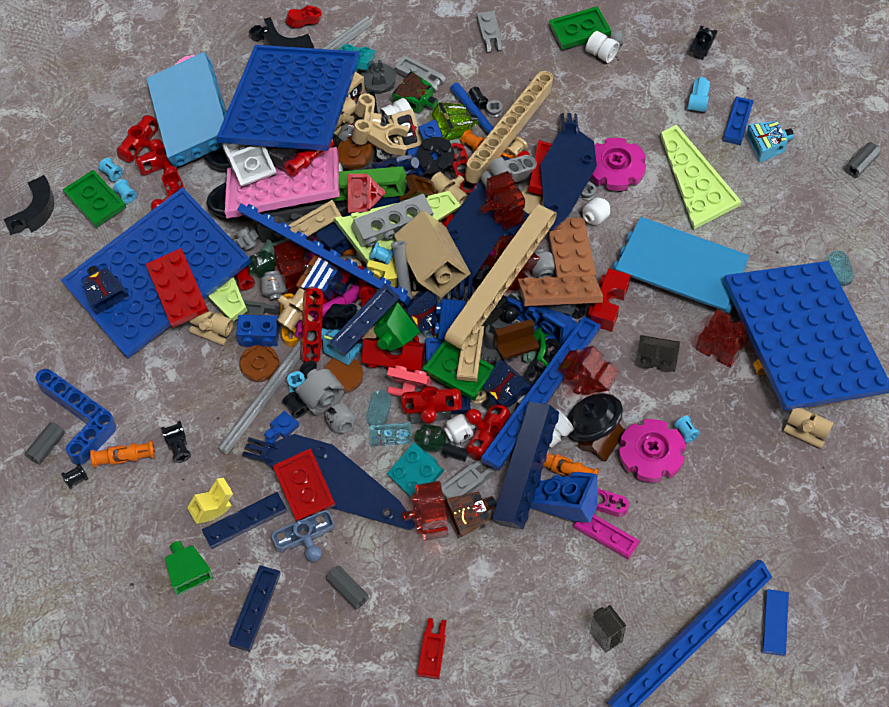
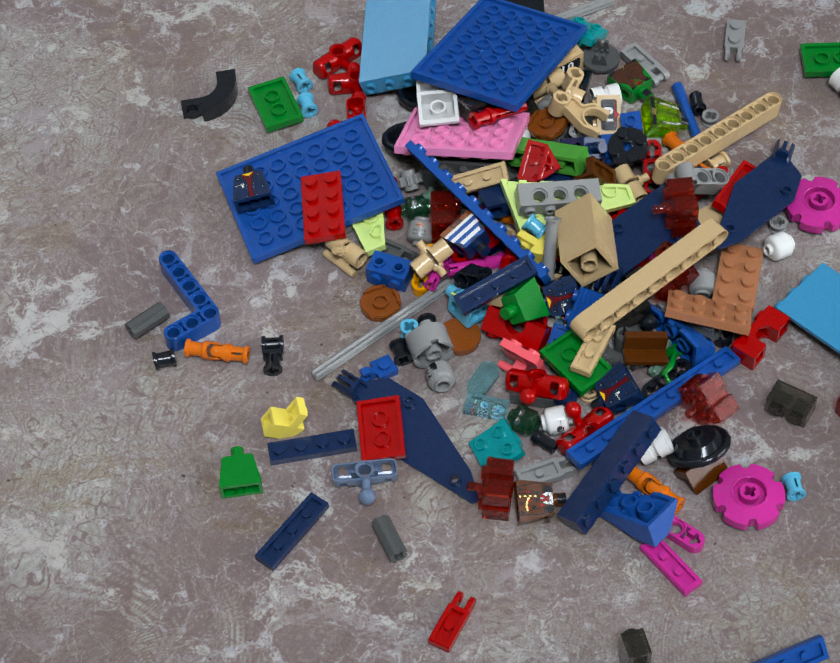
camera: 20 degrees right, 5 degrees down
red beam [301,286,323,363] -> none

